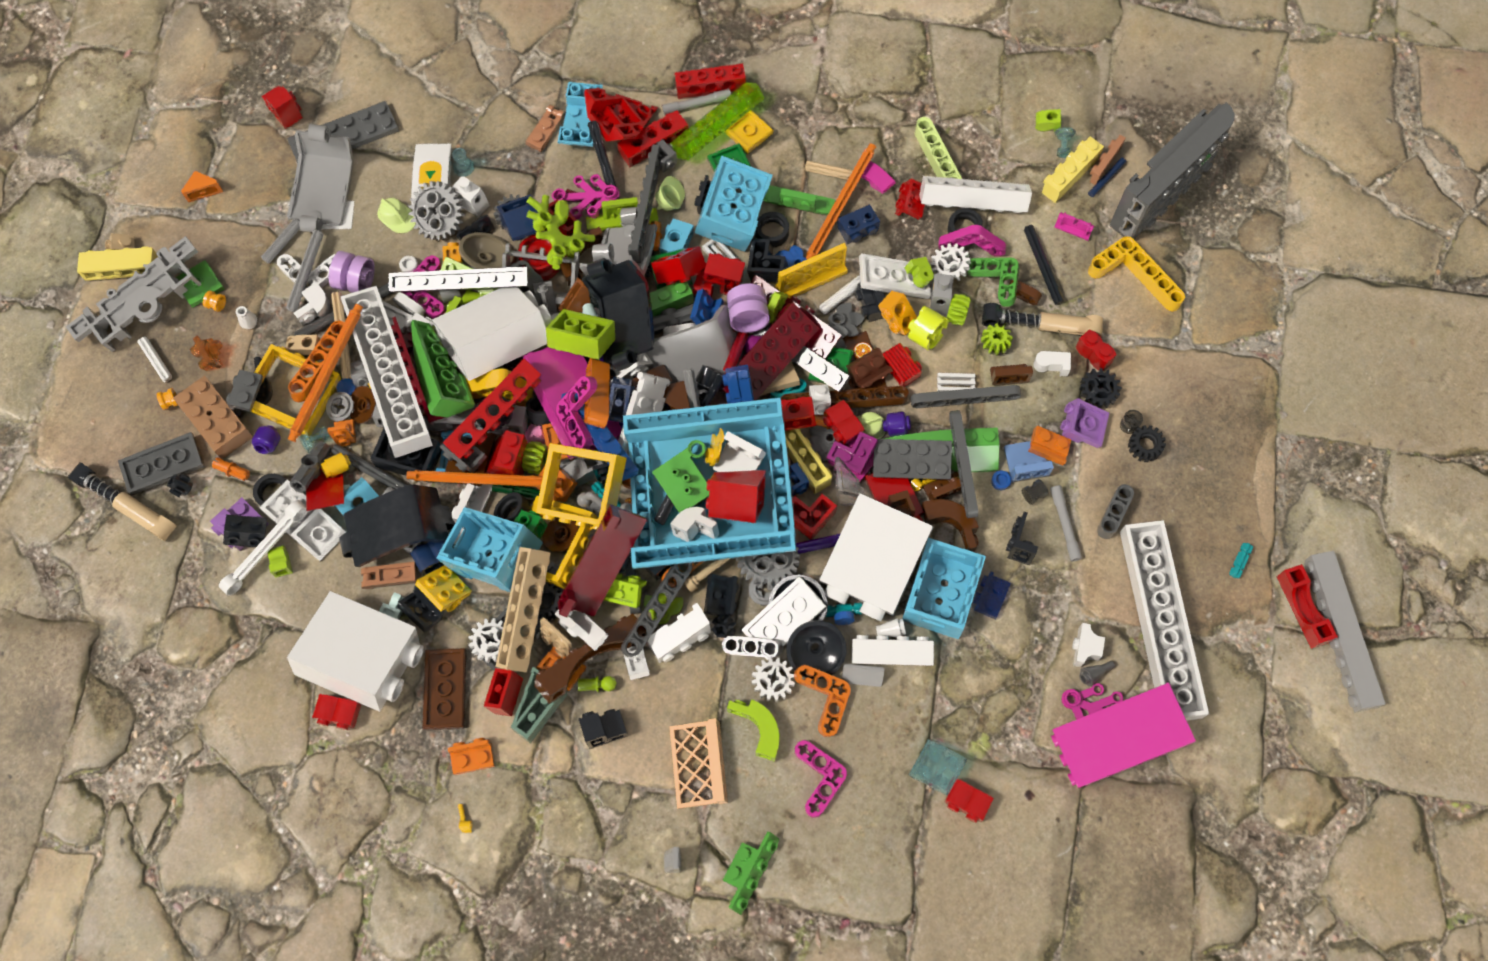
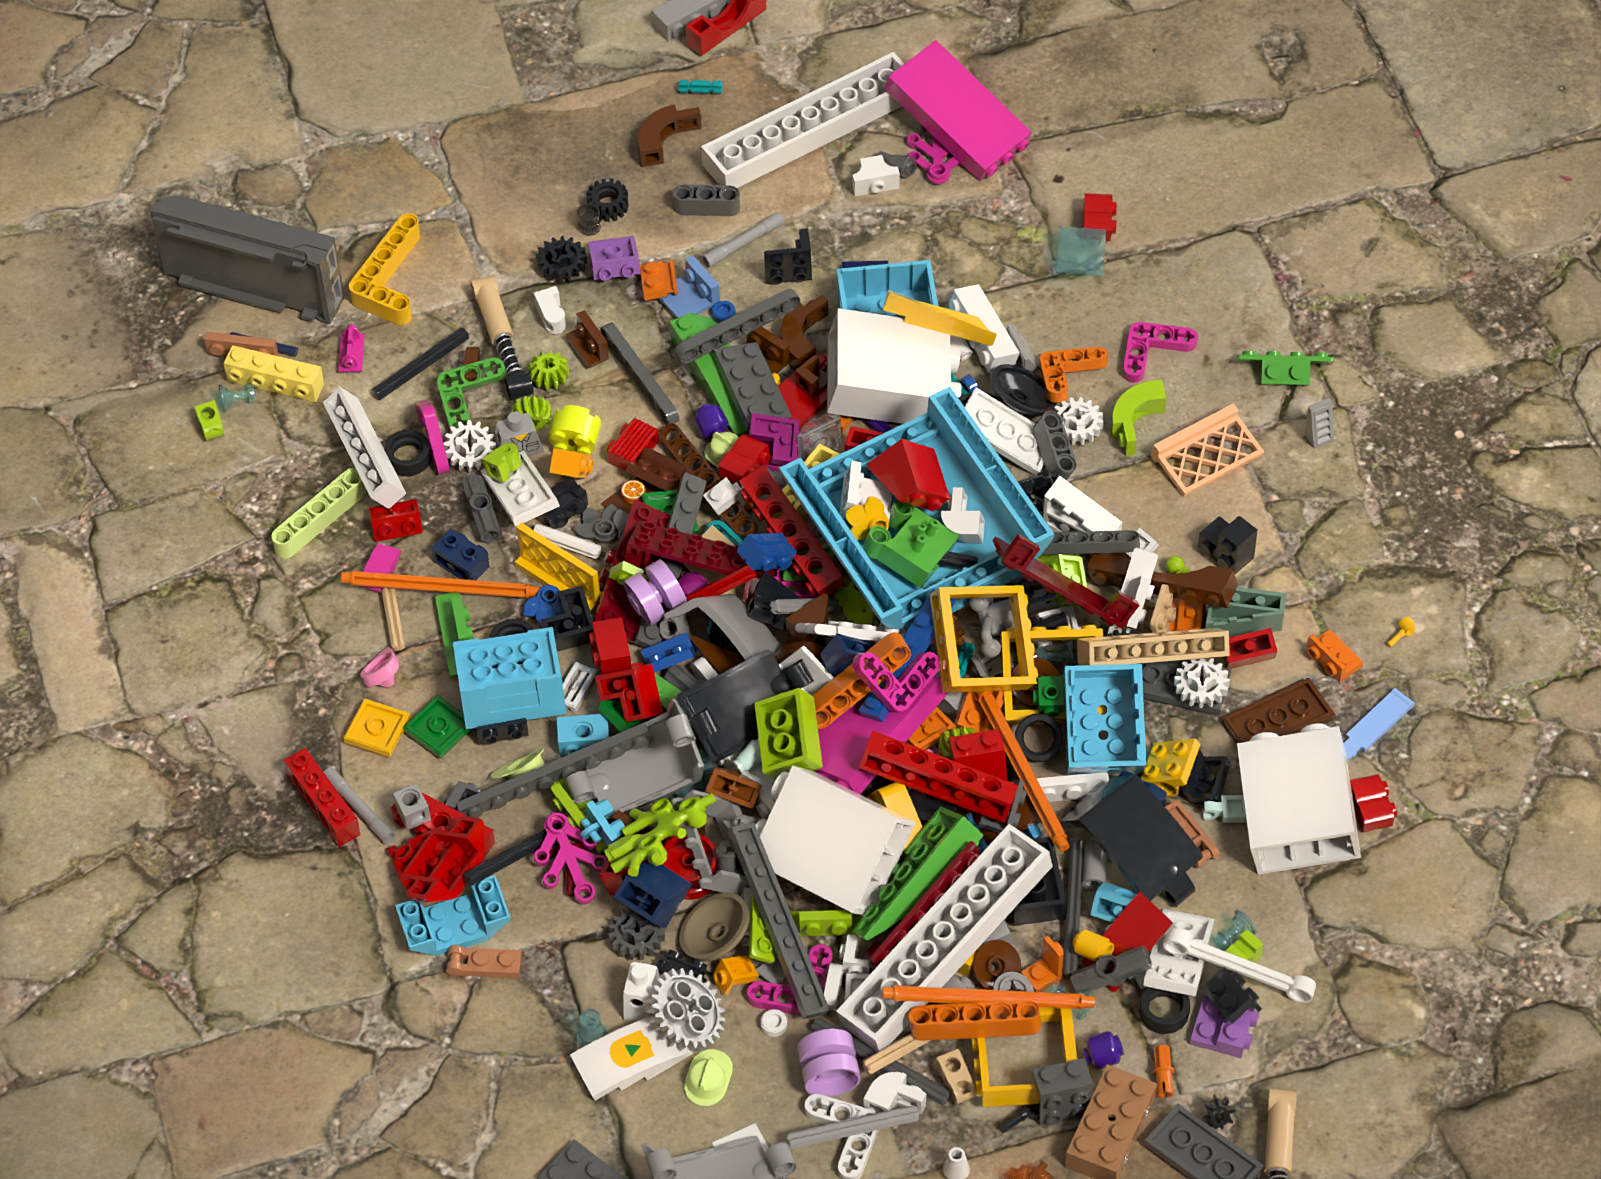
camera: 115 degrees left, 15 degrees down
clear neon green brick [670,82,765,161] -> none
white tile [937,373,976,392] -> none
clear smoke wheel [1021,479,1049,505] -> none
red brick [1076,329,1117,371] -> none
none -> bright pink piece [360,646,399,688]
none -> light grey brick [393,783,431,830]
none -> dark grey piece [461,473,501,543]
none -> medium azure hips [580,799,626,847]
none -> reddish brown arch [638,104,702,167]
none -> yellow wedge [883,289,997,346]
none -> clear light blue piece [1212,909,1257,951]
none -> light blue piece [1344,688,1415,762]

